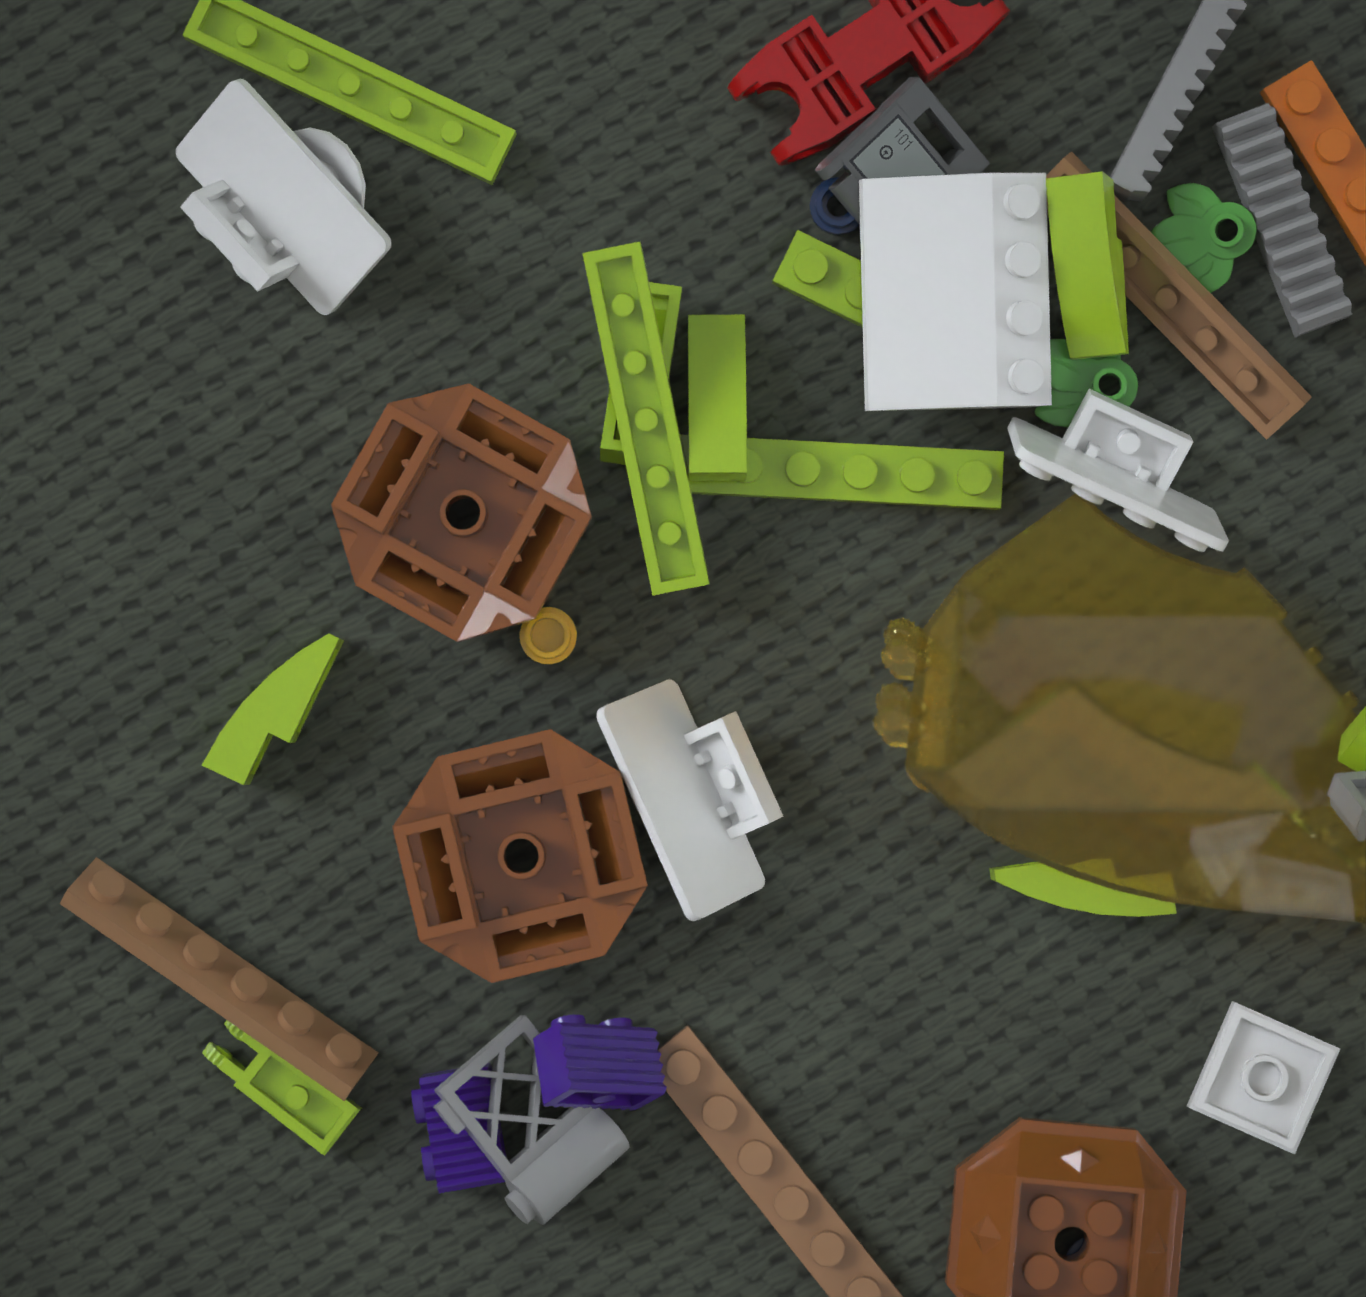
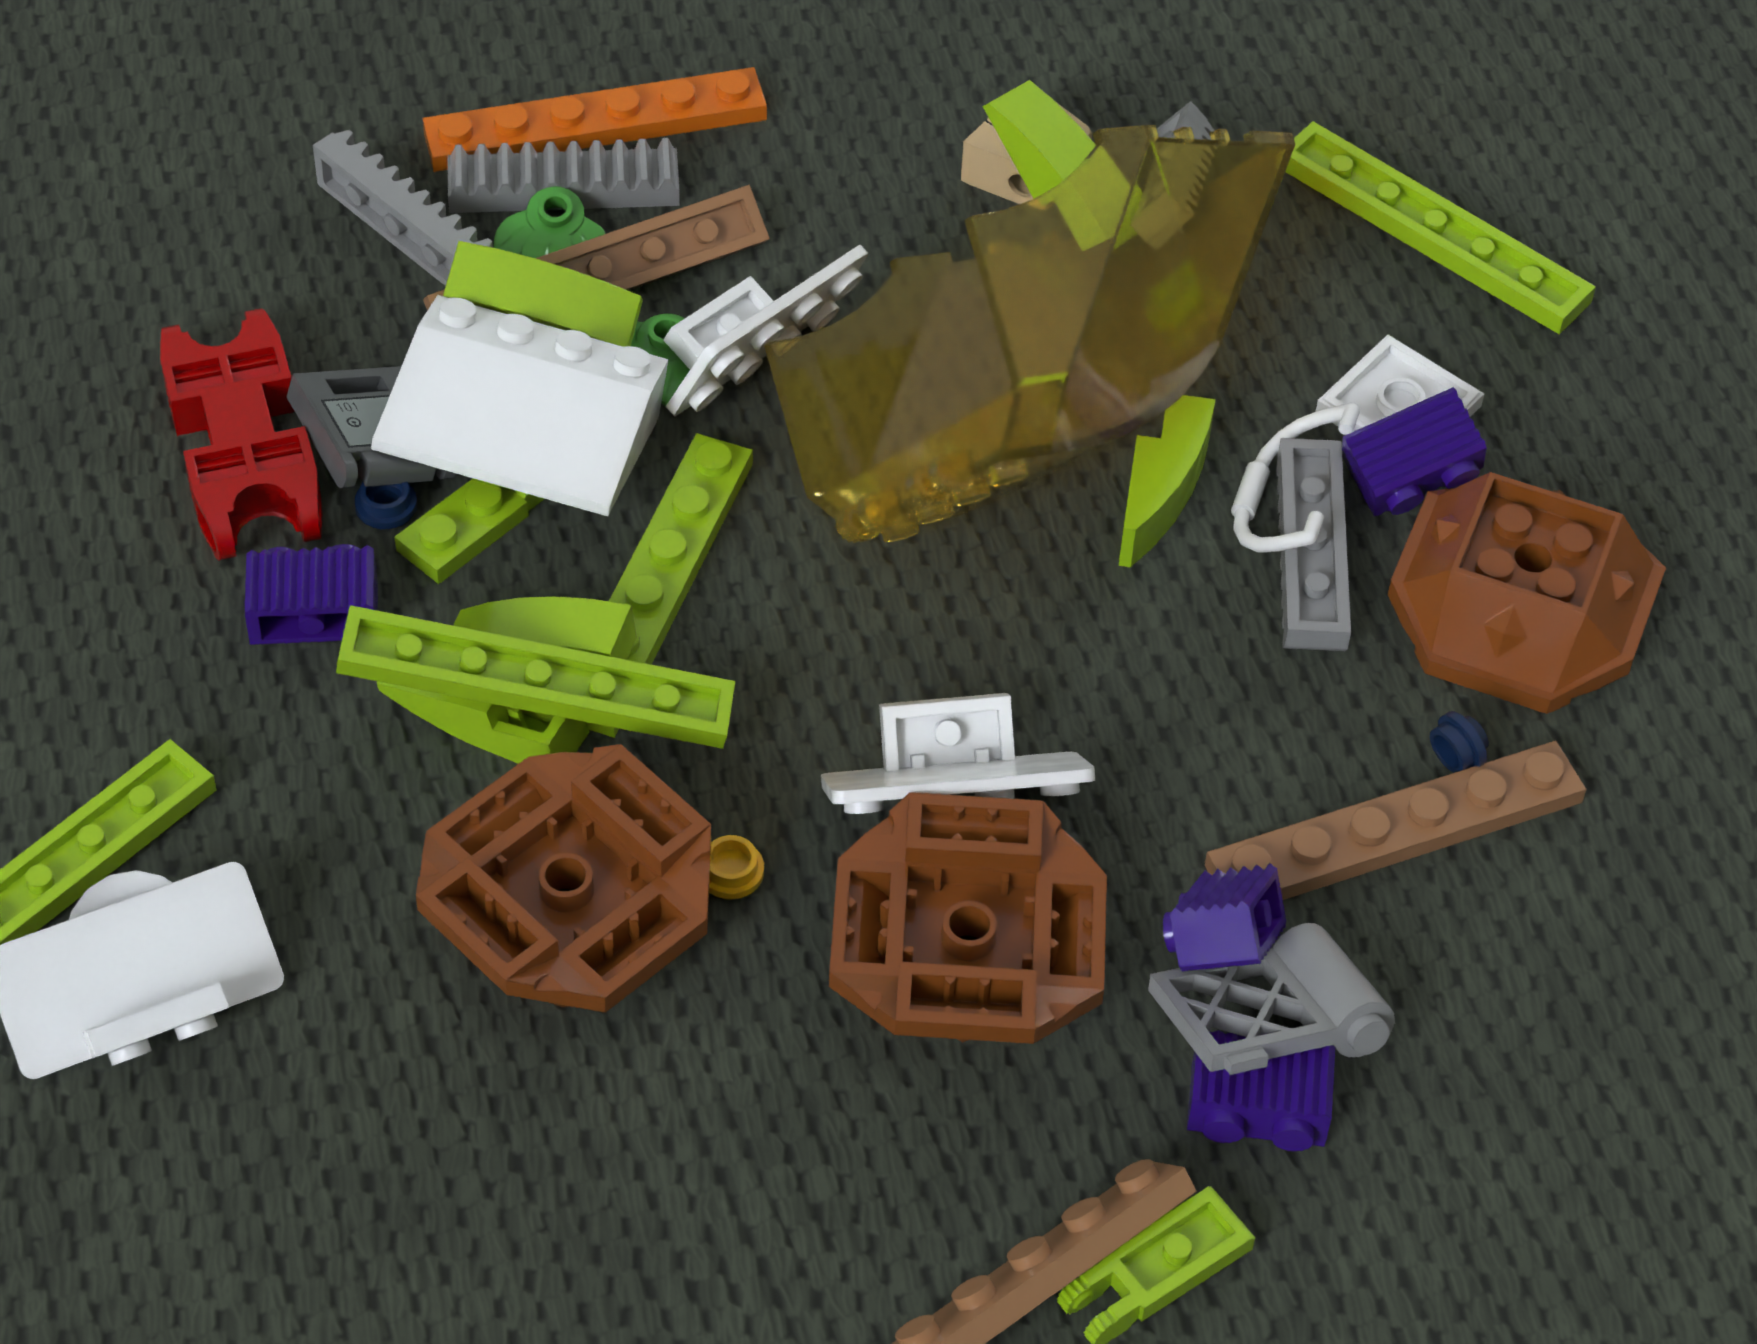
camera: 75 degrees left, 35 degrees down
lime slope [202,634,344,785] -> none
none -> dark purple brick [244,544,378,645]
none -> white piece [1231,403,1360,553]
none -> light grey gear [1276,438,1351,651]
none -> dark purple brick [1342,387,1487,516]
none -> dark blue plate [1430,711,1489,773]

